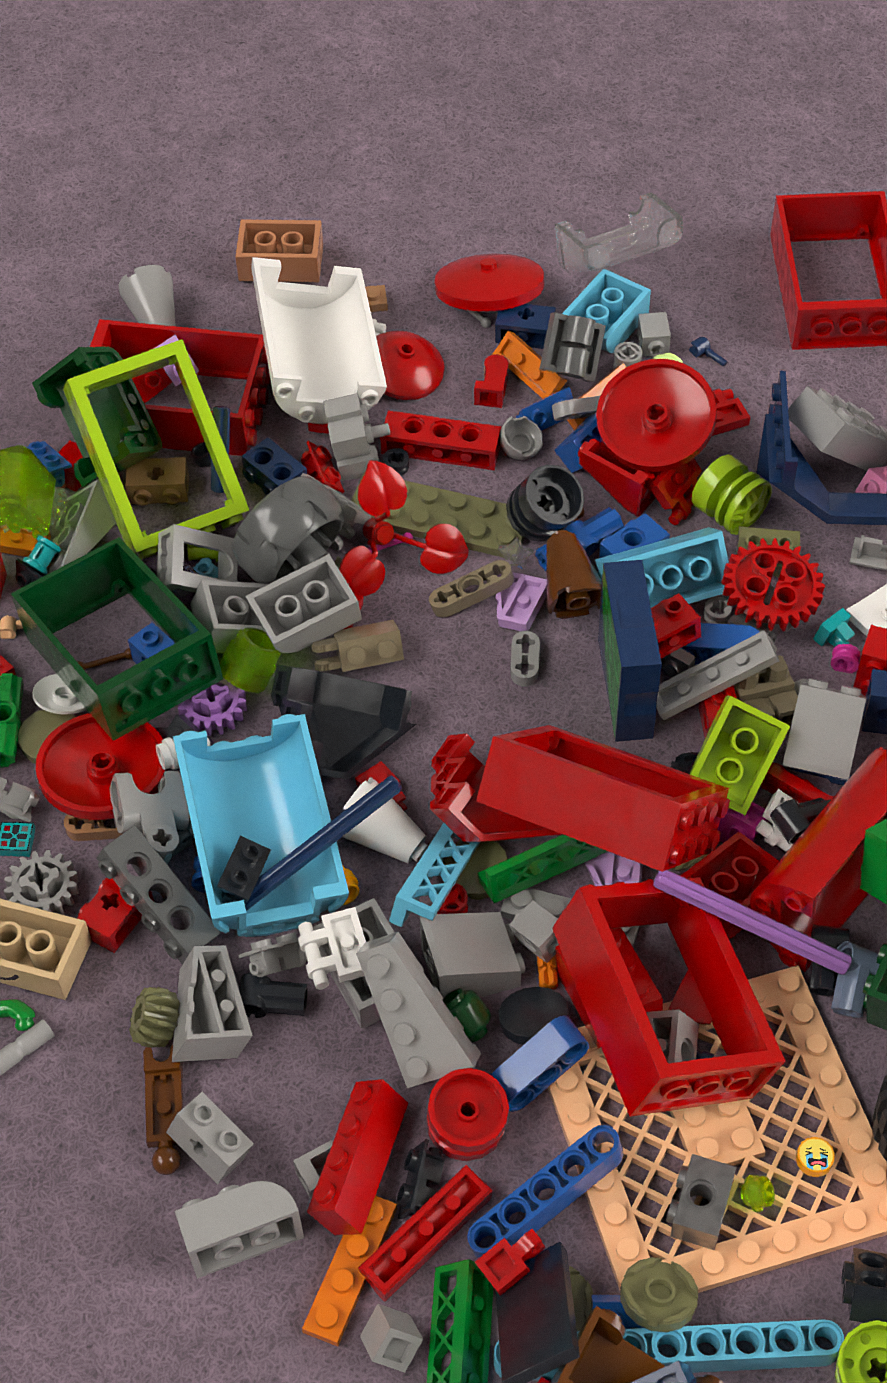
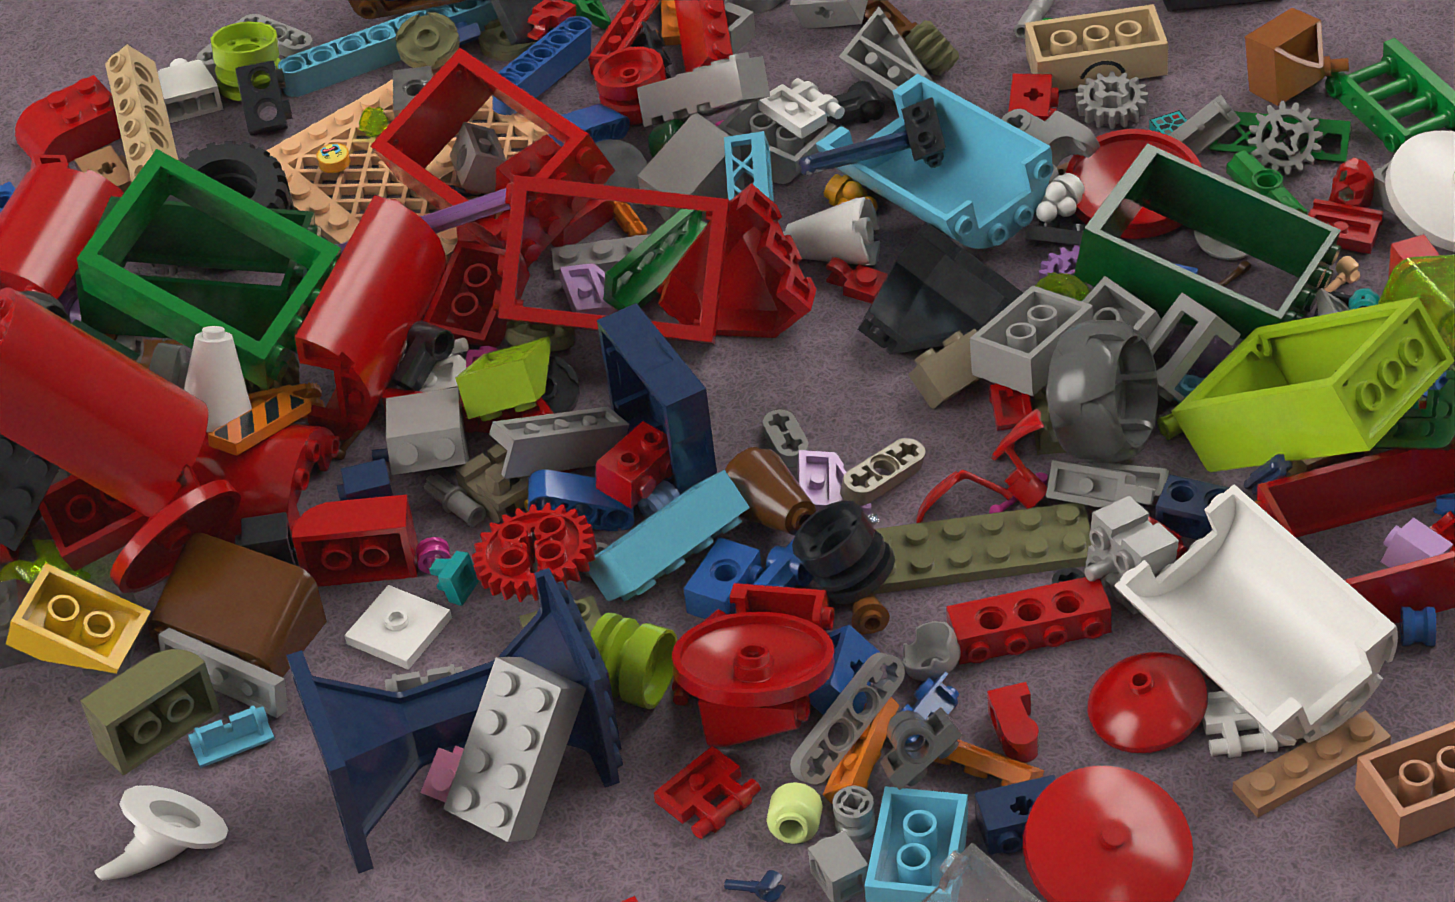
camera: 160 degrees right, 10 degrees down
dark grey brick [96,825,221,965] -> none
light grey hinge [238,932,308,977] -> none
light grey brick [509,900,559,963] -> none

